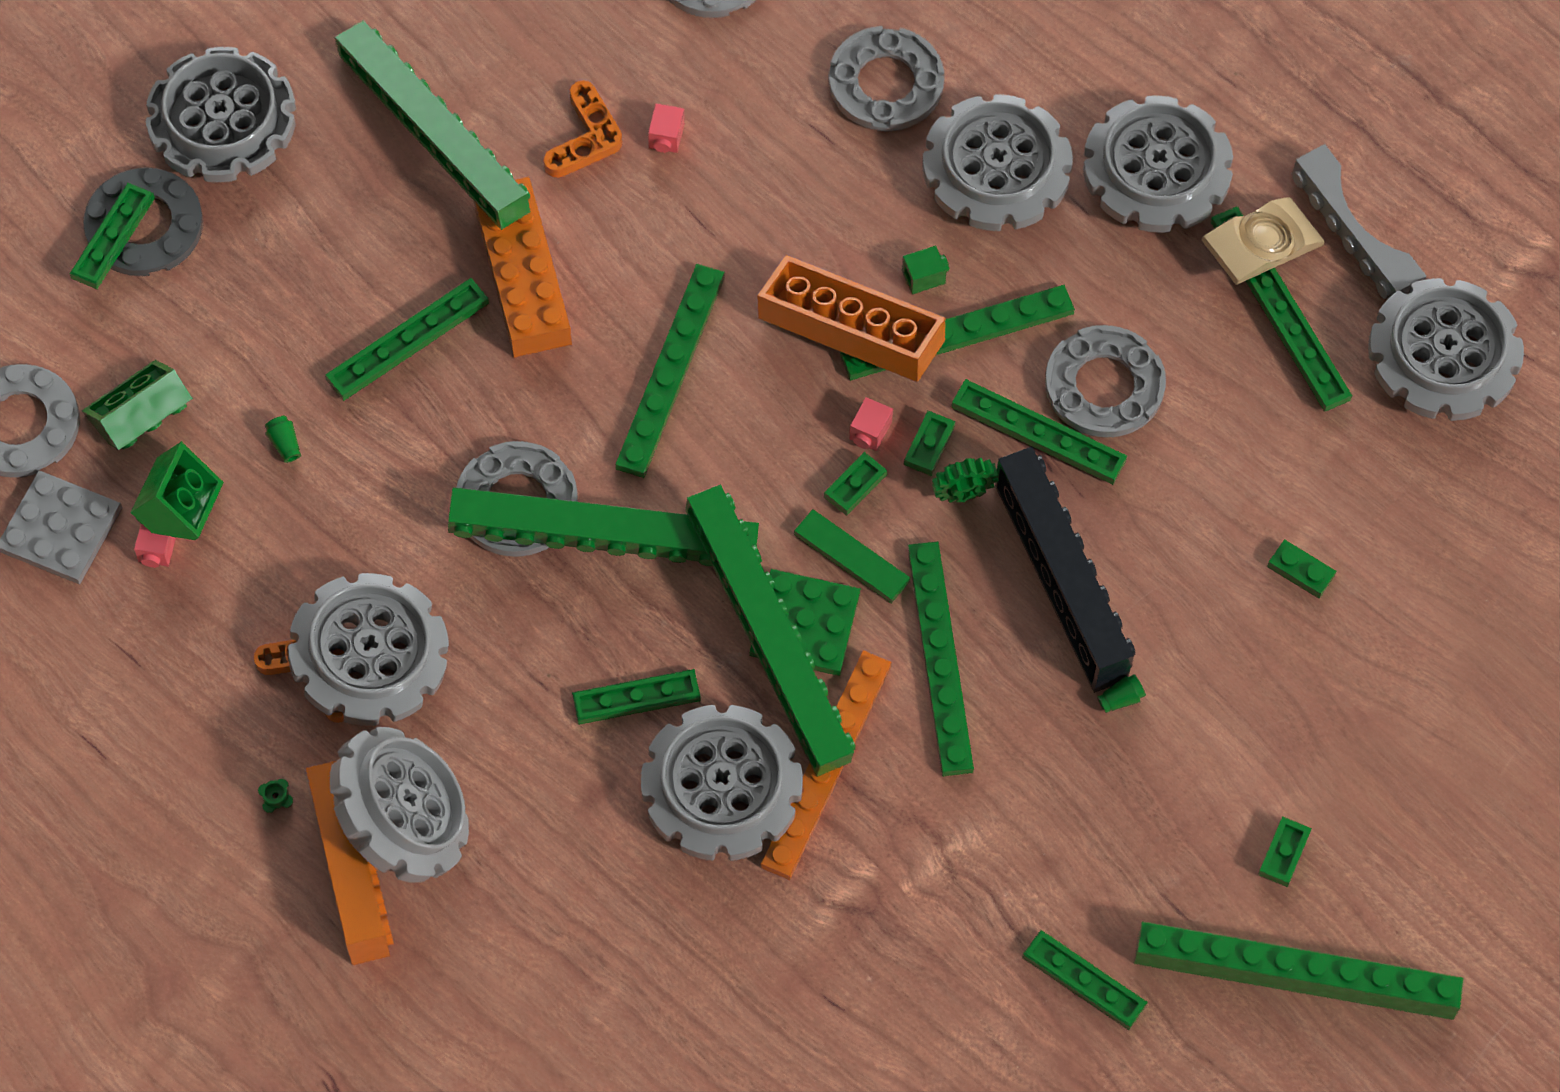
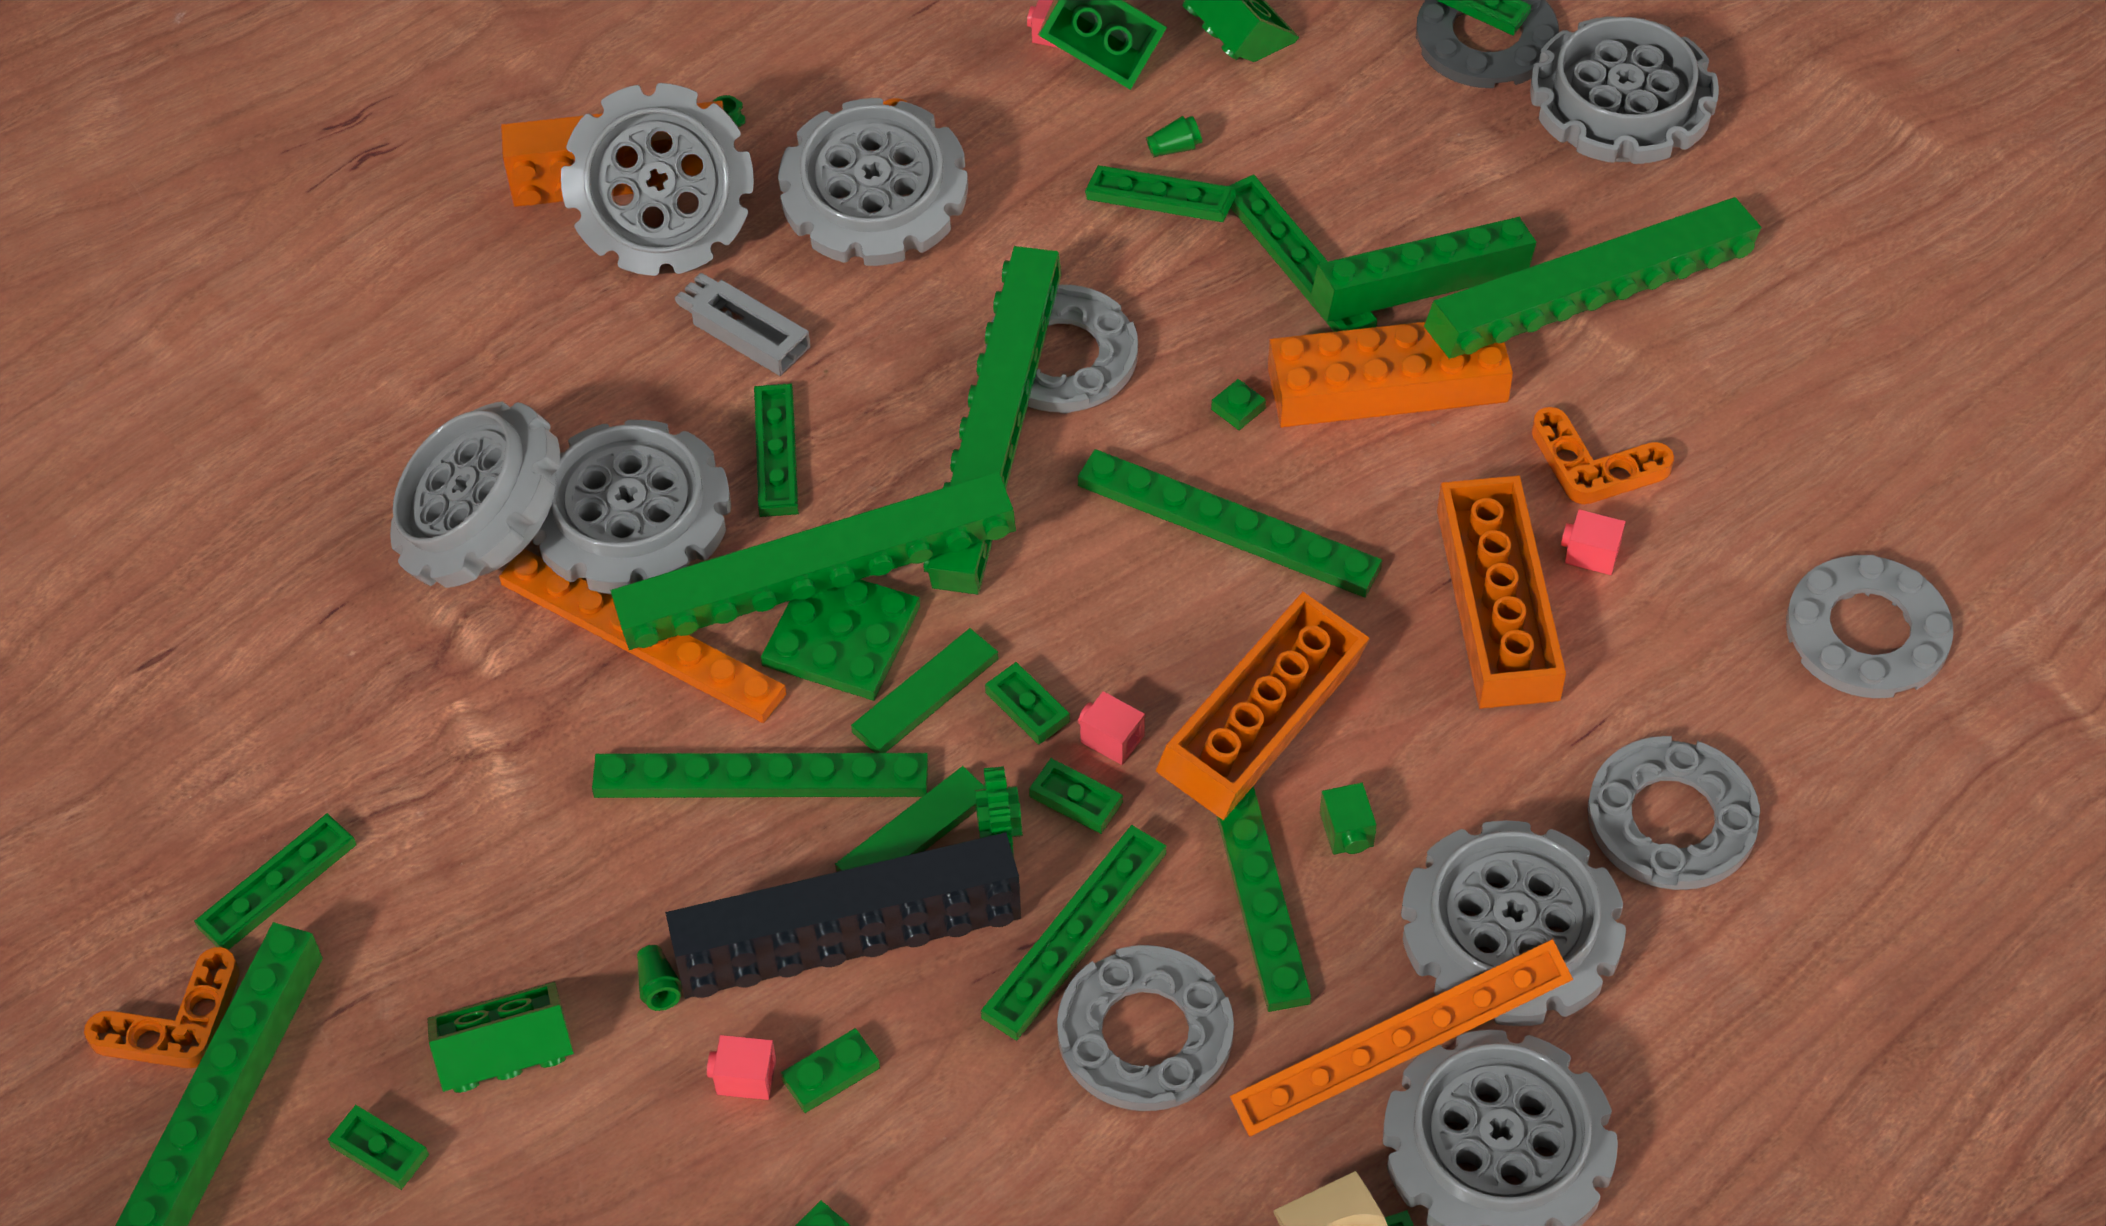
camera: 100 degrees right, 10 degrees down
none -> orange beam [84,947,240,1068]
none -> light grey piece [390,401,560,588]
none -> green slope [427,981,573,1093]
none -> light grey hinge [675,273,810,376]
none -> coral brick [707,1035,776,1100]
none -> green plate [780,1028,880,1113]
none -> green tile [835,766,985,872]
none -> green tile [1085,165,1236,223]
none -> green plate [1211,379,1266,431]
none -> orange plate [1230,939,1573,1137]
none -> green brick [1311,216,1537,322]
none -> orange brick [1437,475,1566,709]

